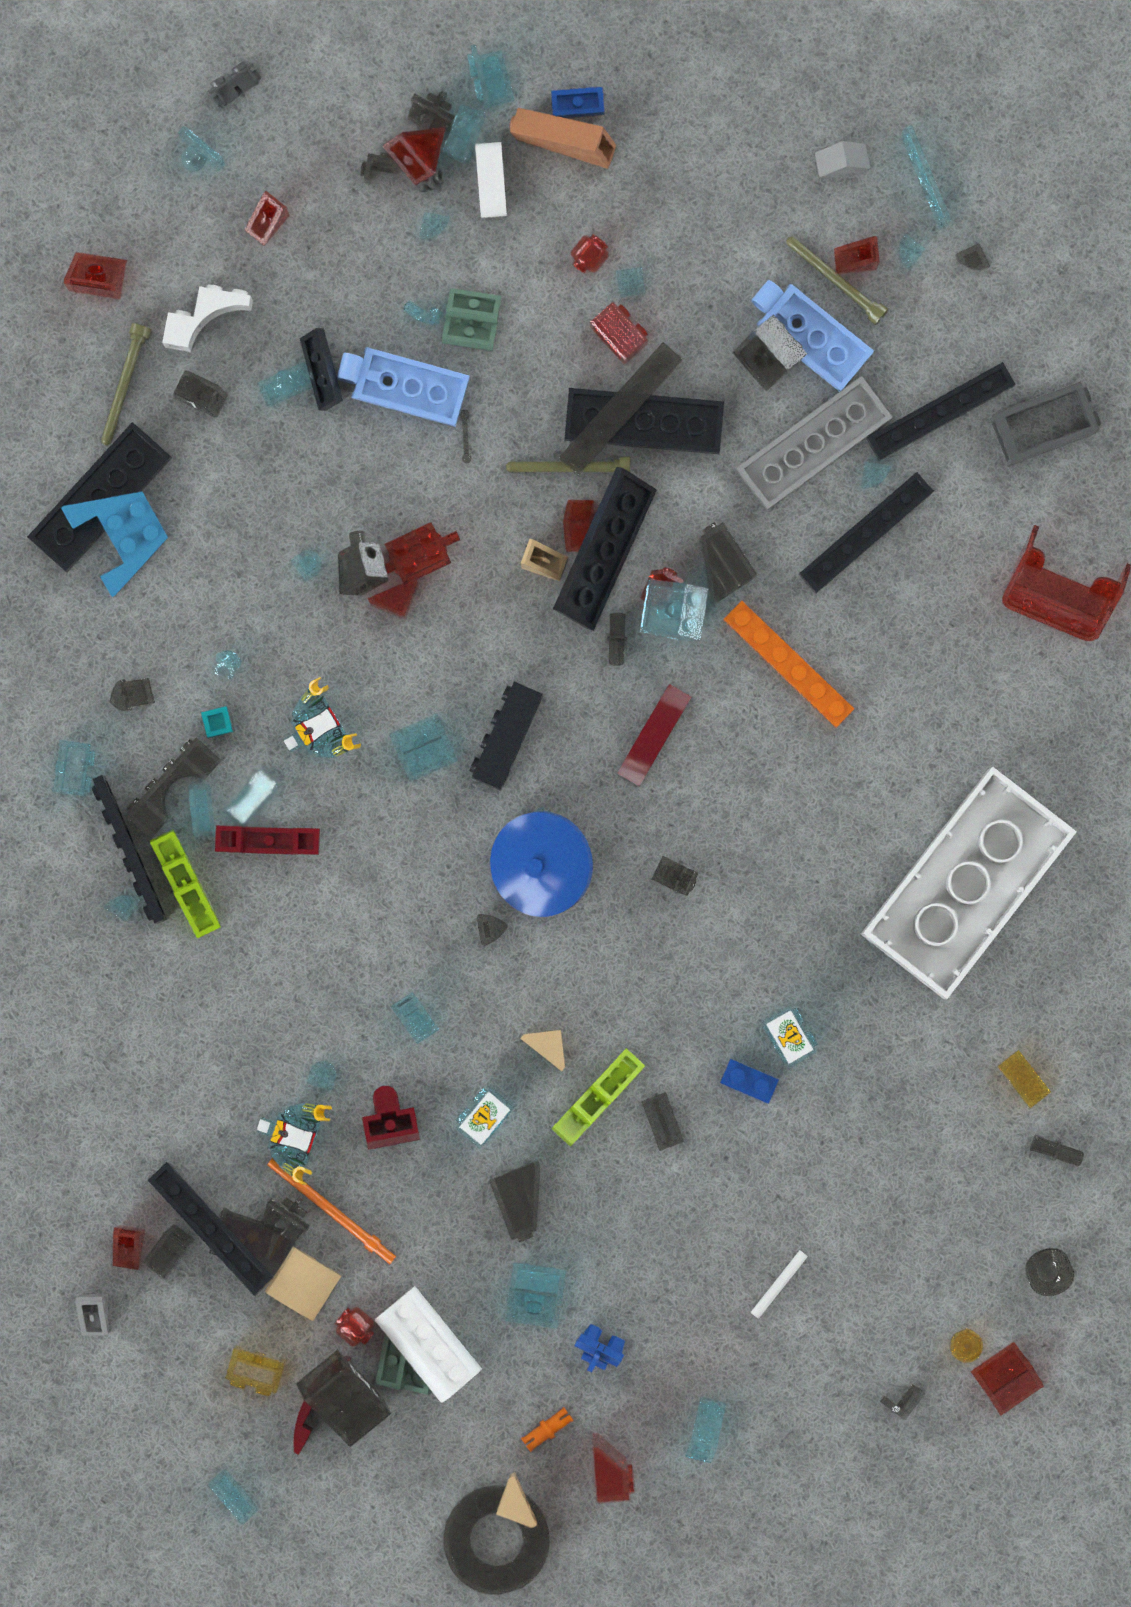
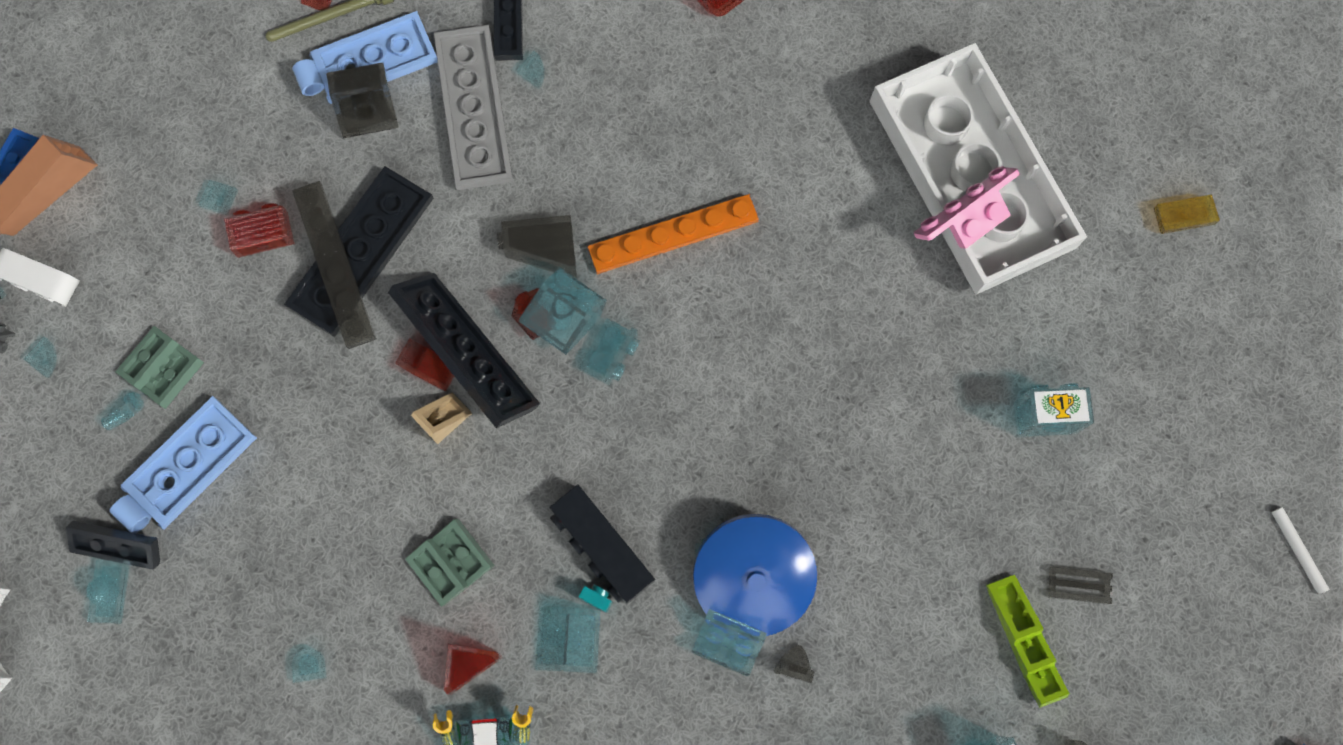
camera: 70 degrees left, 10 degrees down
clear smoke torso [173,370,228,418] -> none
clear smoke torso [338,530,388,596] -> none
clear red slope [368,577,419,619] -> none
clear red plate [376,522,461,585] -> none
clear smoke hinge [460,410,472,464] -> none
olive piece [506,456,630,472] -> none
tan slope [520,1030,565,1071] -> none
clear red head [571,234,609,273] -> none
clear smoke axle [607,613,627,666] -> none
dark red slope [617,684,692,787] -> none
clear smoke bracket [651,856,698,896] -> none
blue plate [720,1059,779,1104] -> none
black plate [799,472,934,594] -> none
clear smoke axle [1030,1135,1084,1166] -> none
none -> sand green slope [405,519,495,607]
none -> clear red slope [444,644,503,695]
none -> clear light blue bracket [579,318,640,386]
none -> teal plate [579,585,612,613]
none -> clear light blue bracket [692,609,767,676]
none -> bright pink bracket [914,166,1020,249]

